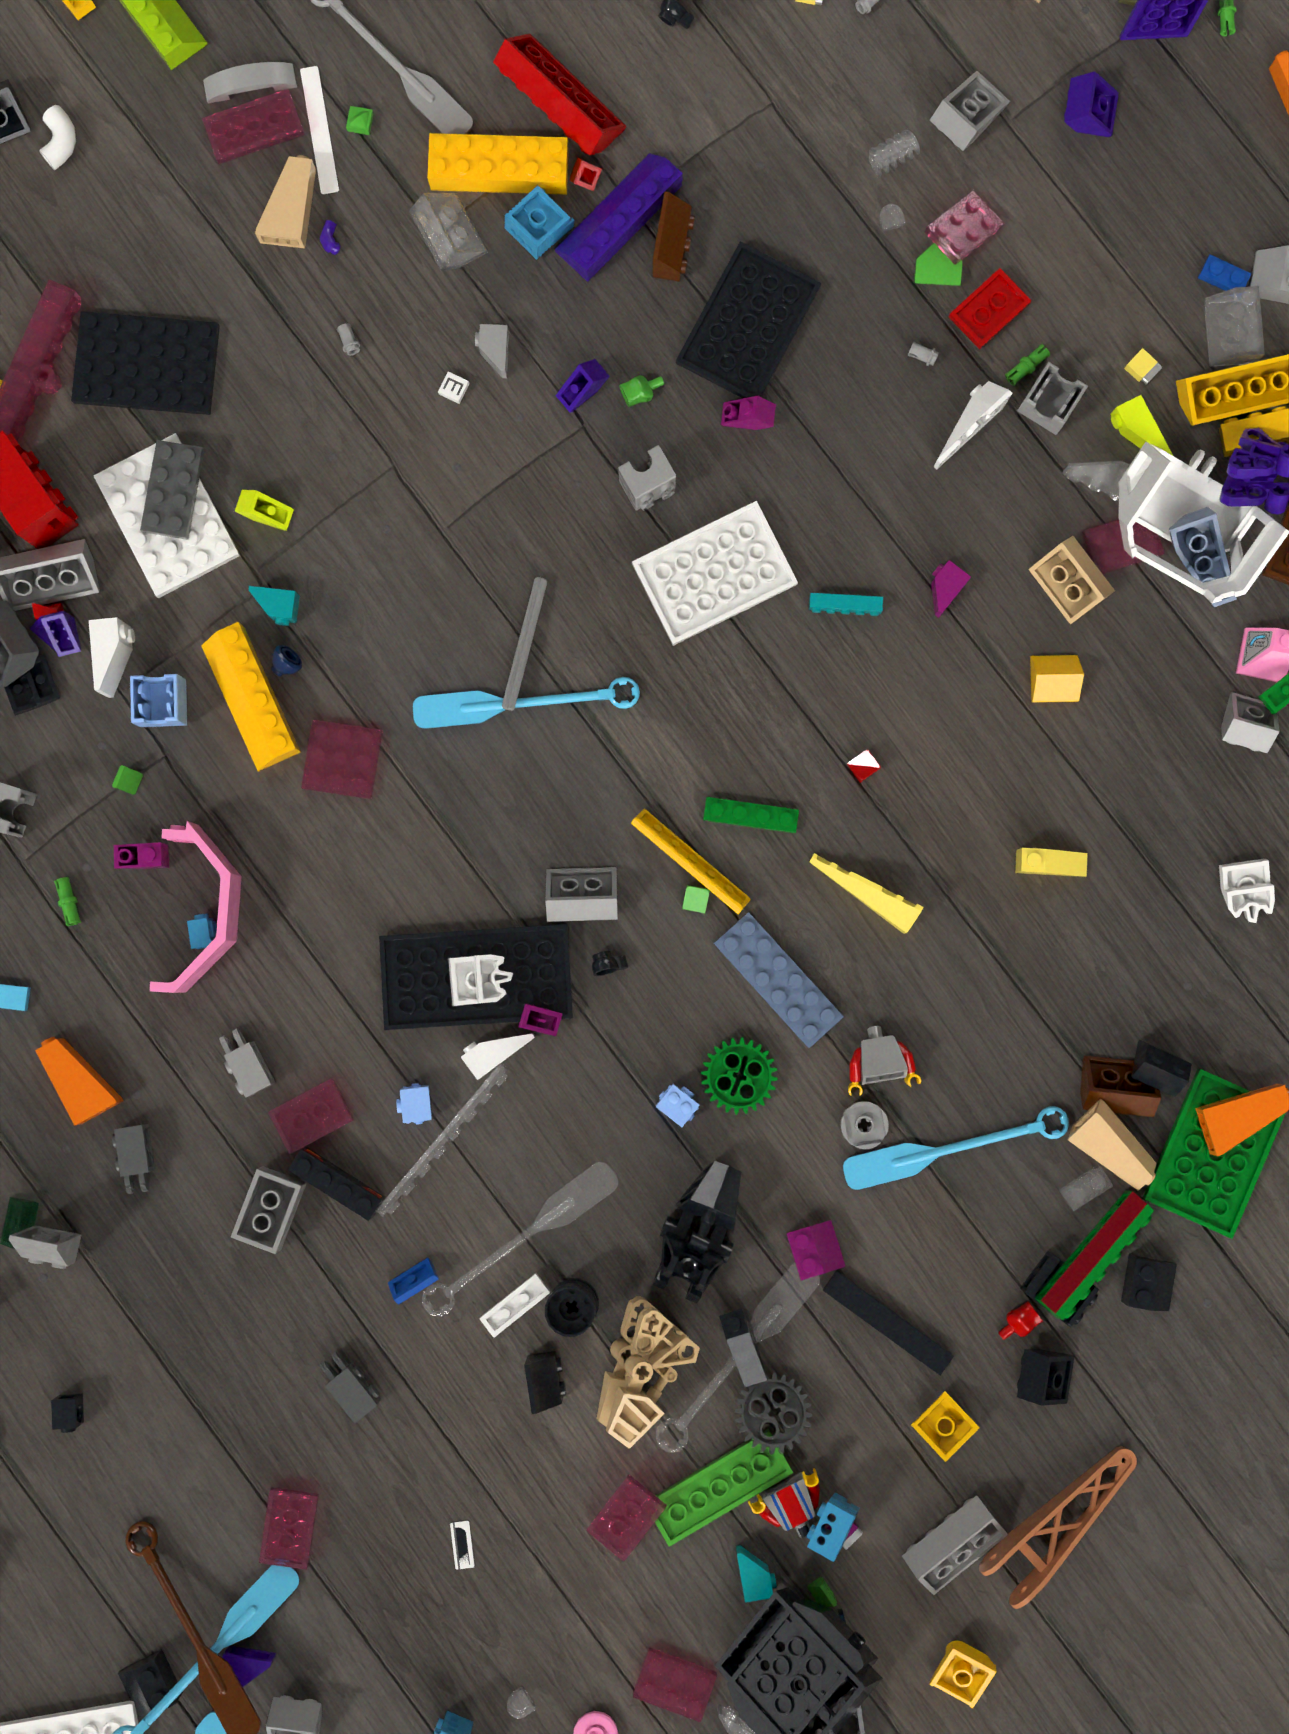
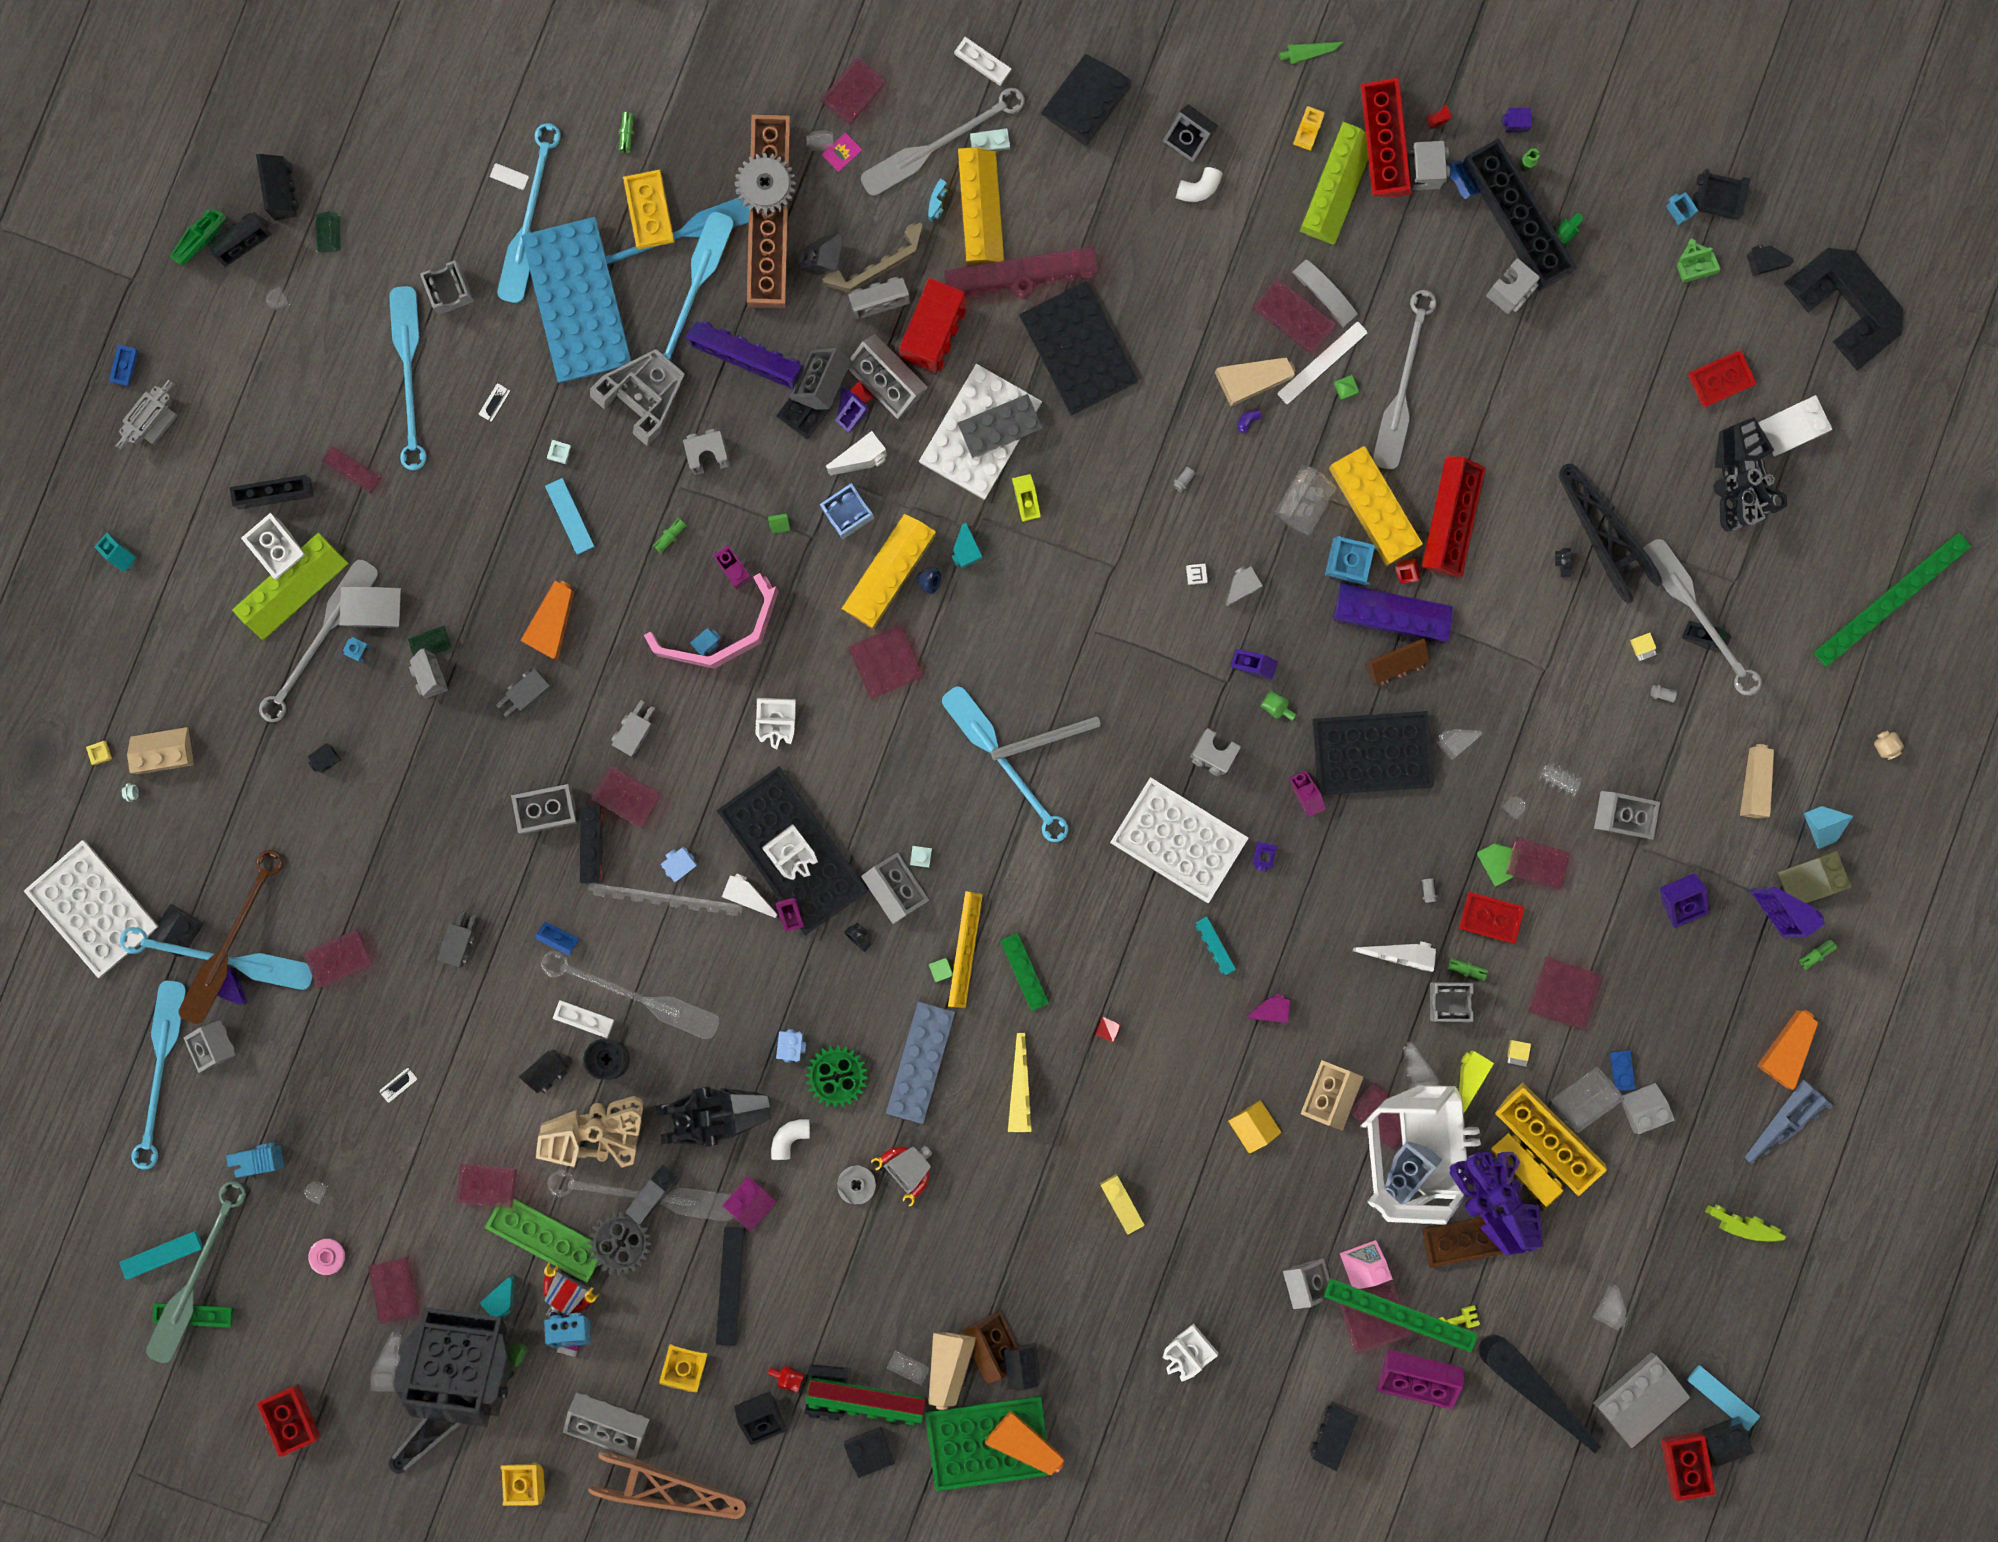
camera: 50 degrees right, 0 degrees up
medium azure piece [843,1106,1069,1190] -> none
none -> white plate [756,698,796,749]
none -> white cylinder [771,1119,810,1160]
none -> light aqua plate [910,846,932,868]
none -> dark purple window [1252,842,1277,872]
none -> clear slope [1436,729,1483,760]
none -> clear pink plate [1528,957,1602,1030]

